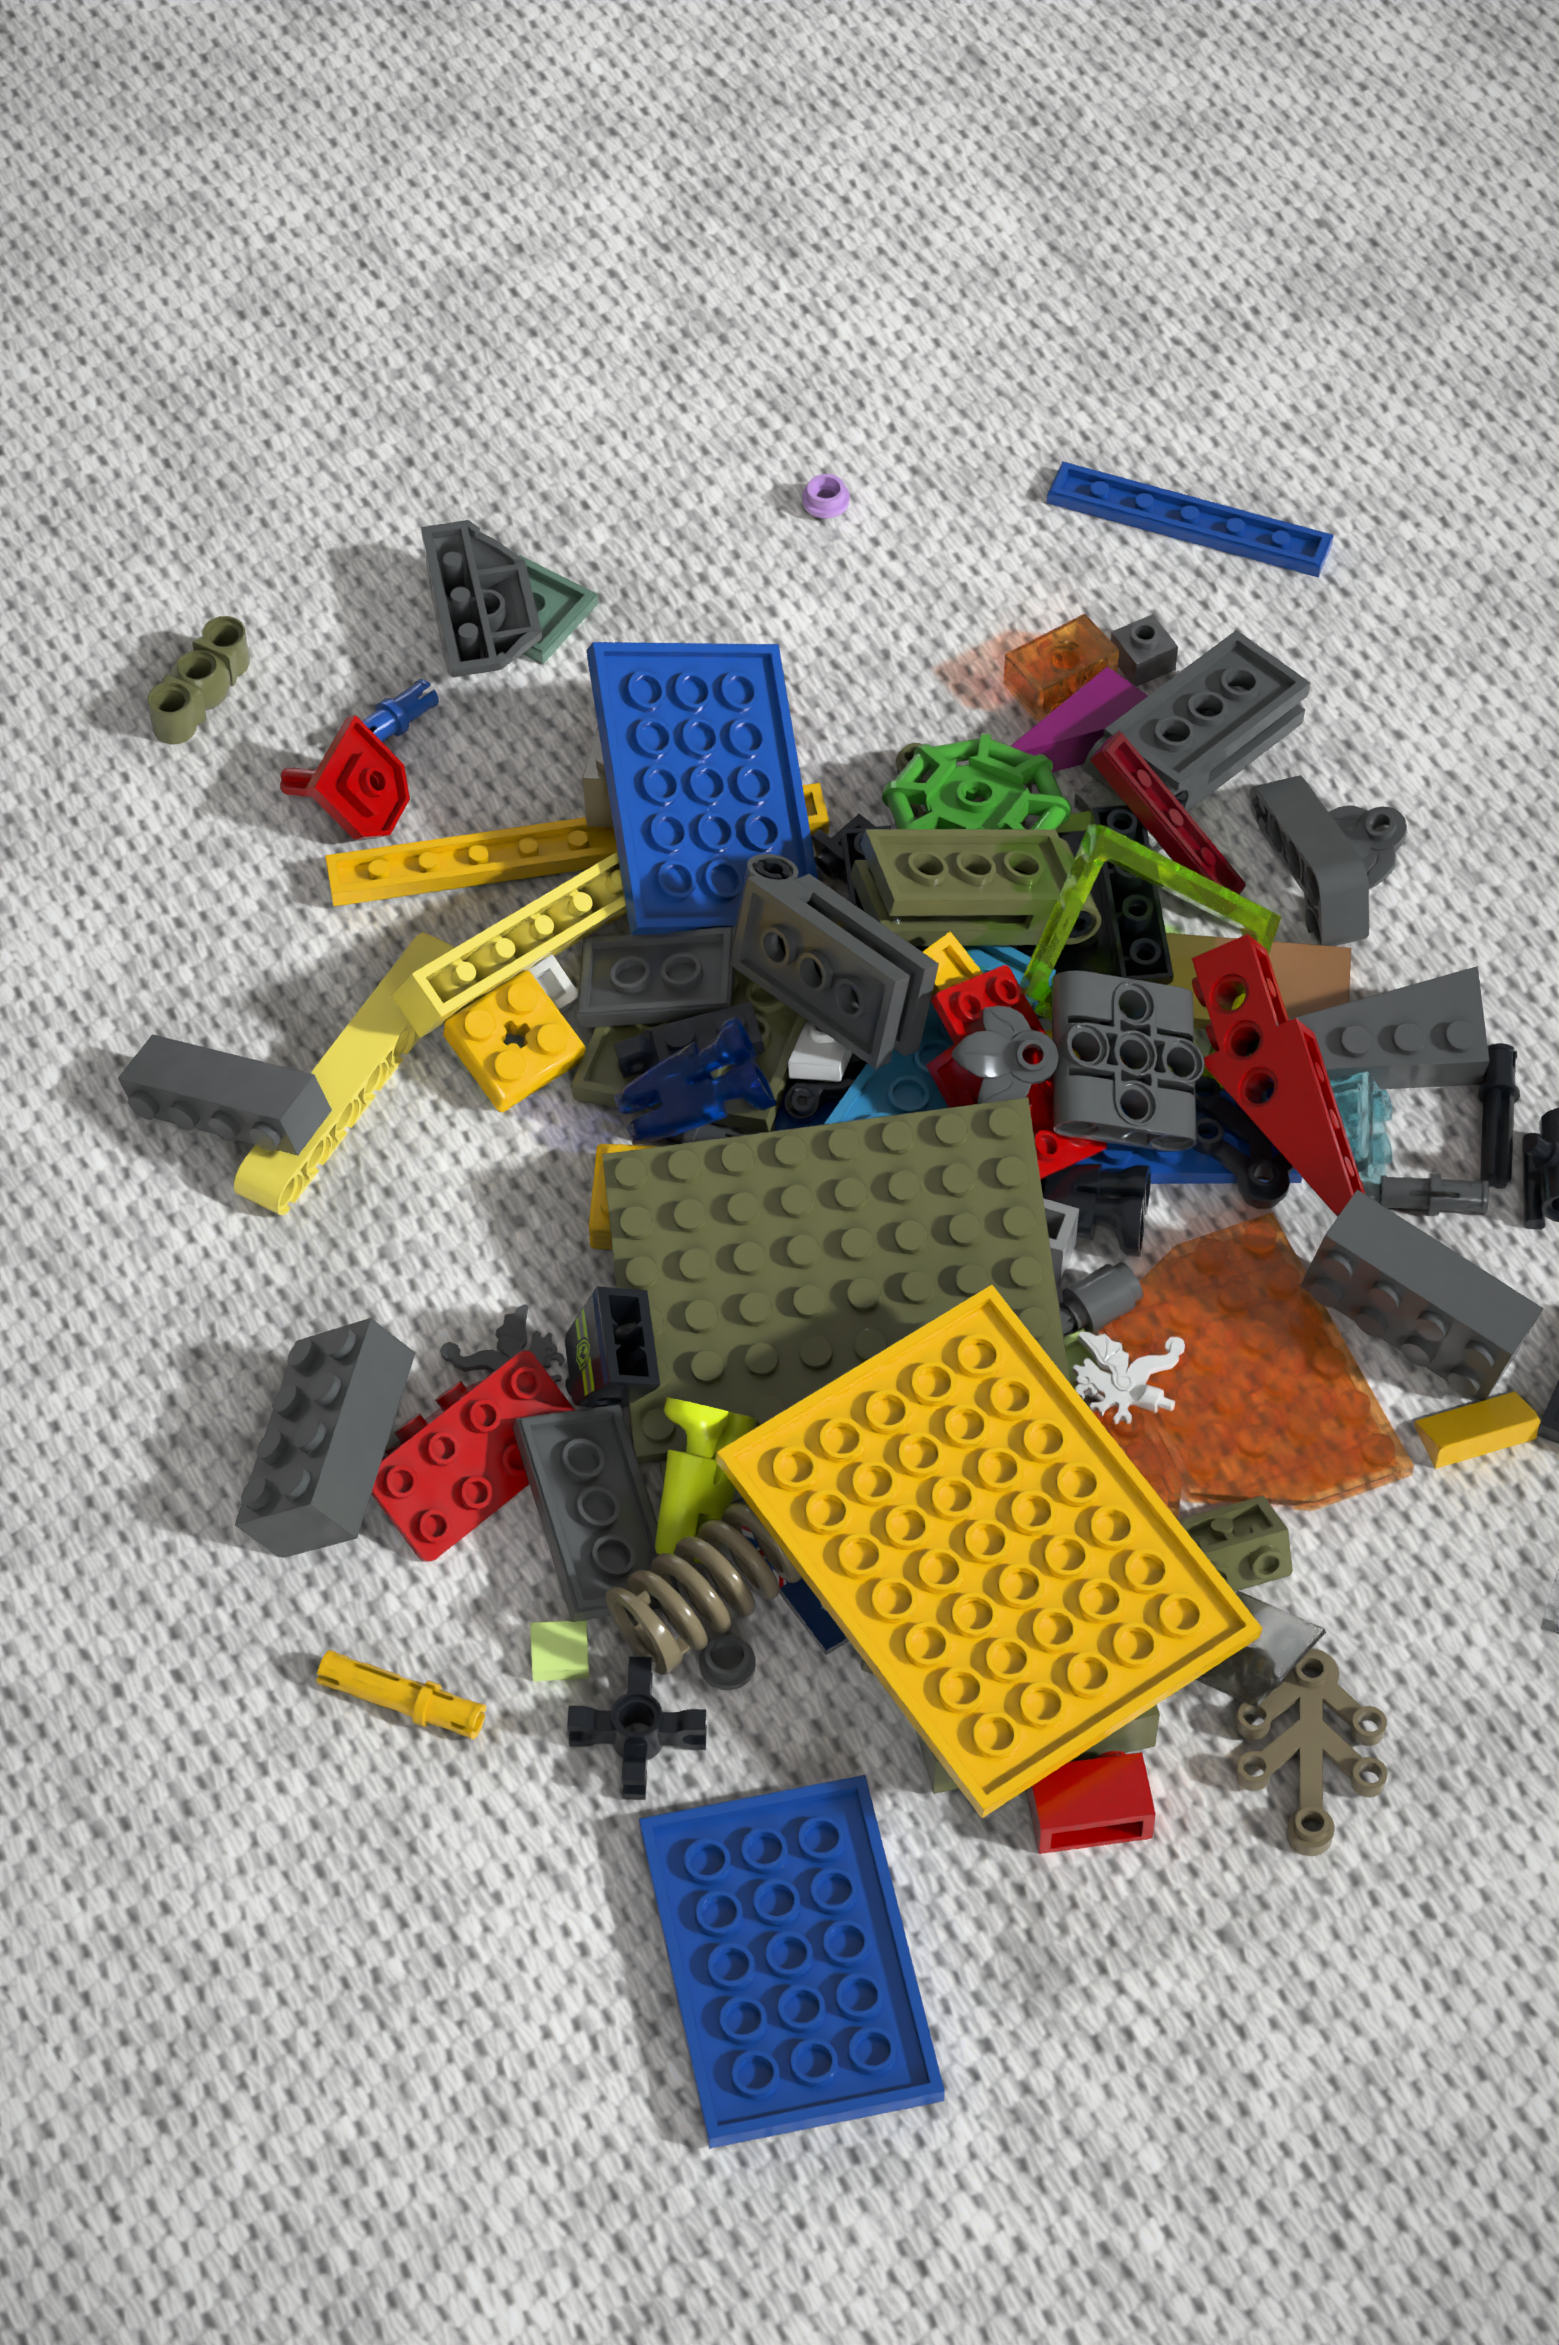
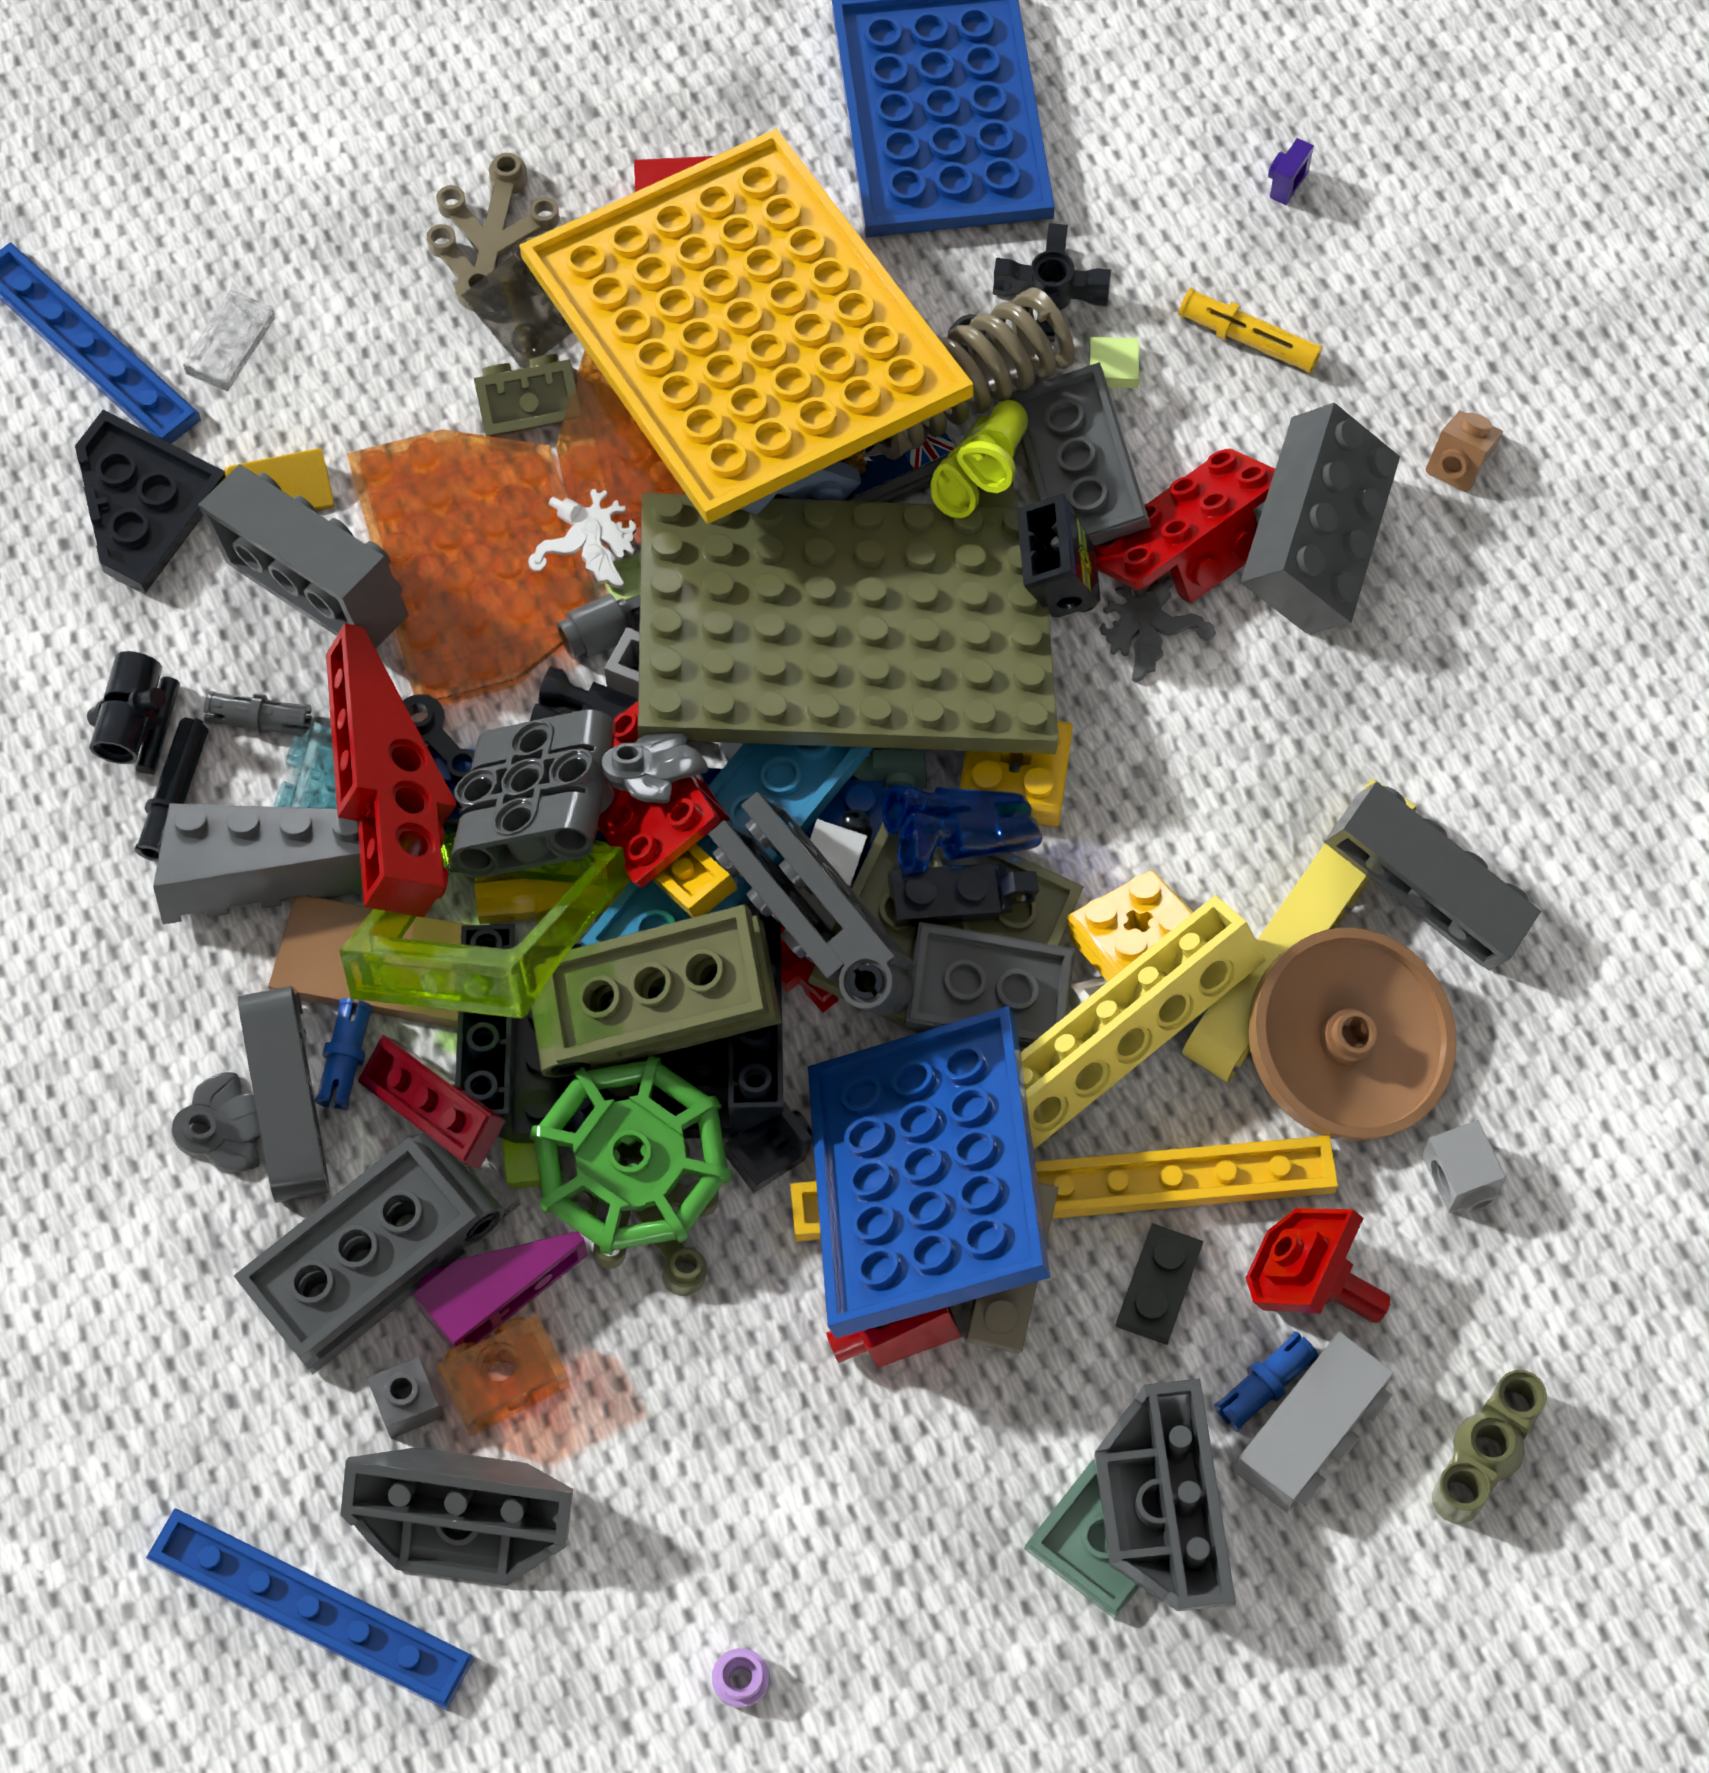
camera: 175 degrees left, 10 degrees up
none -> blue pin [315,998,373,1110]
none -> dark grey wedge [340,1447,573,1586]
none -> pearl dark grey plate [1115,1223,1204,1345]
none -> light grey brick [1233,1331,1394,1513]
none -> medium nougat dish [1248,927,1457,1142]
none -> dark purple plate [1268,138,1314,205]
none -> light grey brick [1421,1120,1506,1213]
none -> medium nougat bracket [1425,410,1504,492]

